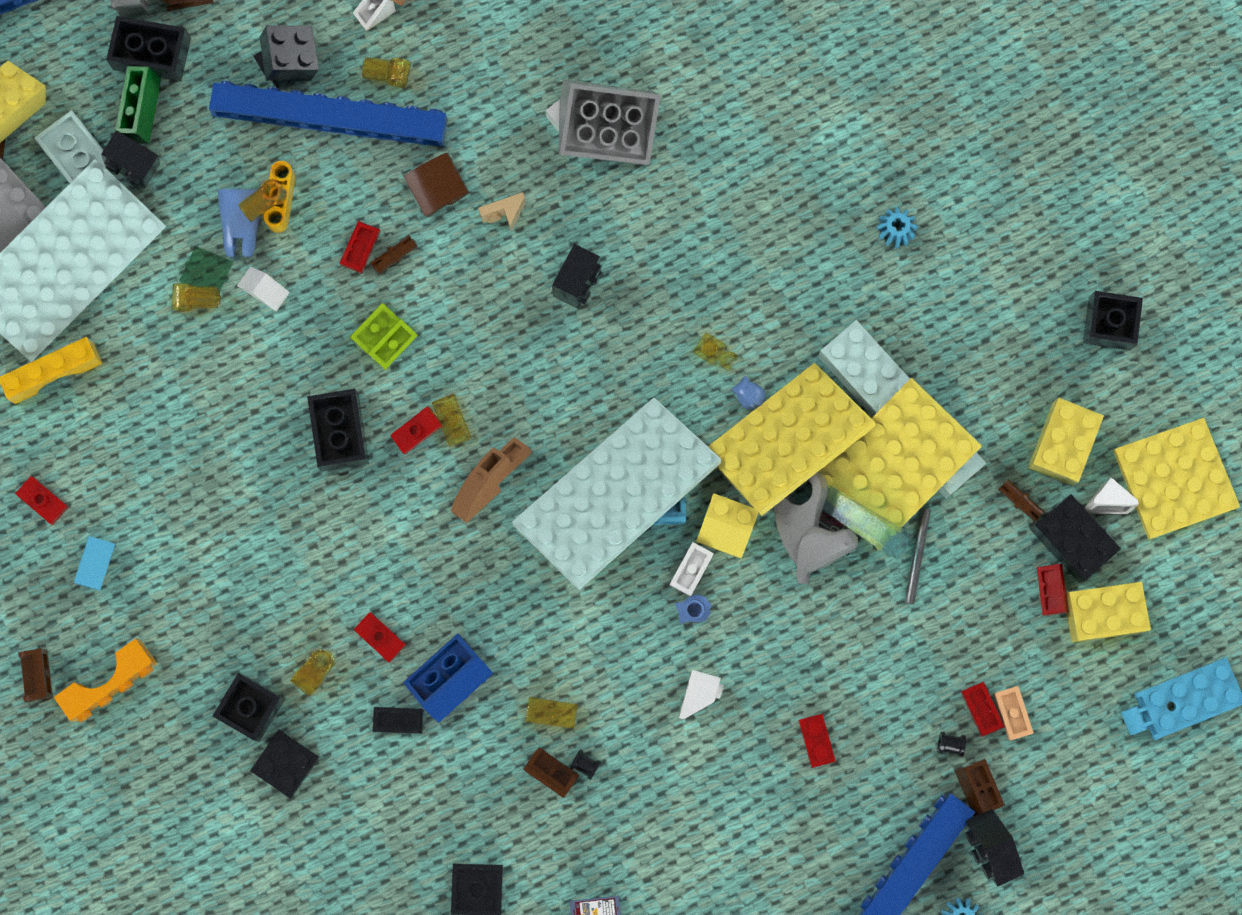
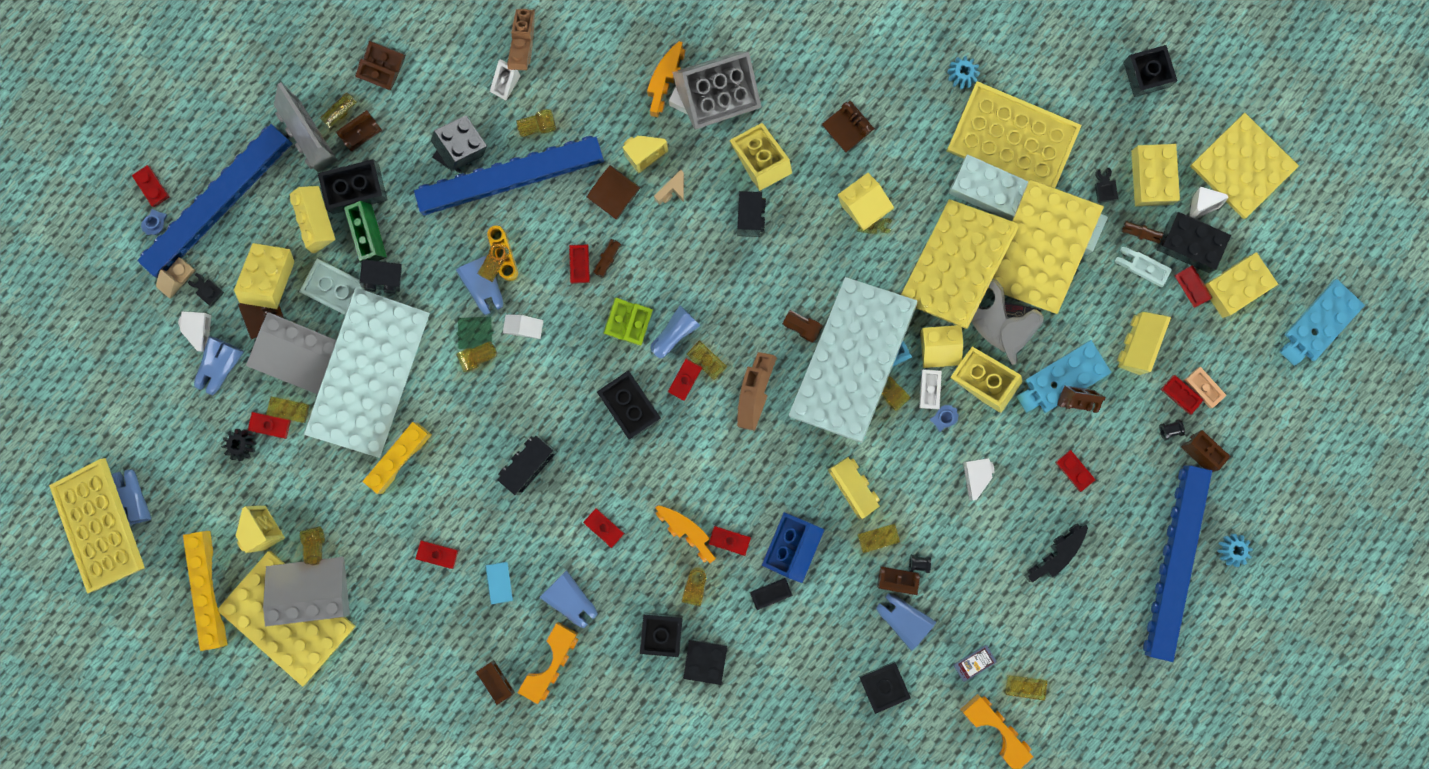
camera: 20 degrees left, 5 degrees up
medium blue animal [731,376,766,410] -> none
clear light blue slope [822,485,914,560] -> none
flat silver bar [905,508,931,605] -> none
black brick [965,809,1025,887] -> none
none -> light yellow slope [289,186,336,253]
none -> black brick [497,435,558,495]
none -> medium blue piece [540,570,598,628]
none -> red plate [583,508,625,548]
none -> light yellow slope [622,135,668,174]
none -> light orange slope [647,41,686,117]
none -> medium blue piece [650,306,701,358]
none -> light orange slope [655,505,716,563]
none -> light yellow slope [730,123,792,191]
none -> reddish brown piece [782,310,823,343]
none -> reddish brown hinge [821,101,875,153]
none -> light yellow slope [827,457,880,519]
none -> light yellow slope [838,173,894,231]
none -> medium blue piece [876,593,936,651]
none -> clear yellow piece [881,376,911,411]
none -> light yellow plate [947,81,1082,188]
none -> light yellow slope [951,346,1022,413]
none -> medium azure hinge [1016,340,1112,413]
none -> black slope [1024,523,1088,583]
none -> reddish brown hinge [1057,385,1106,413]
none -> black plate [1095,168,1119,203]
none -> light aqua hinge [1115,247,1172,287]
none -> light yellow slope [1117,312,1171,375]

